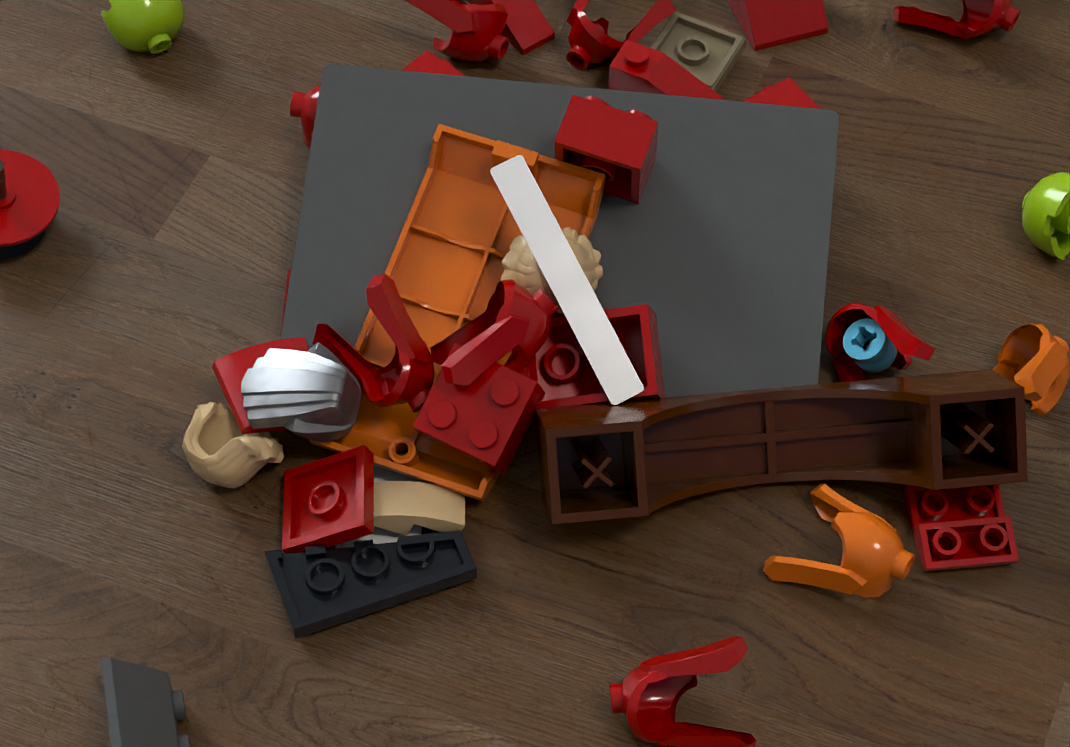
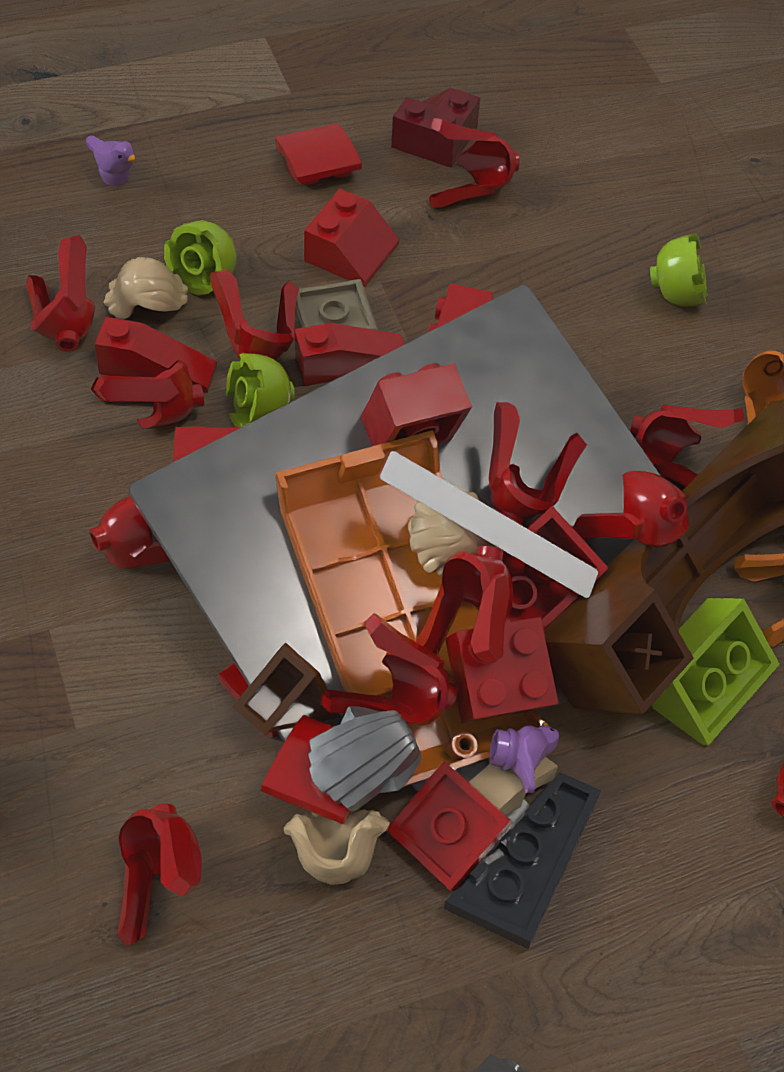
camera: 45 degrees left, 0 degrees up
medium azure wheel [843,318,897,373] -> none
none -> red piece [116,803,202,947]
none -> lime cylinder [226,353,295,427]
none -> reddish brown slope [232,643,341,736]
none -> red piece [488,402,587,526]
none -> medium lavender animal [489,723,559,793]
none -> red piece [573,471,689,547]
none -> lime slope [652,598,780,746]

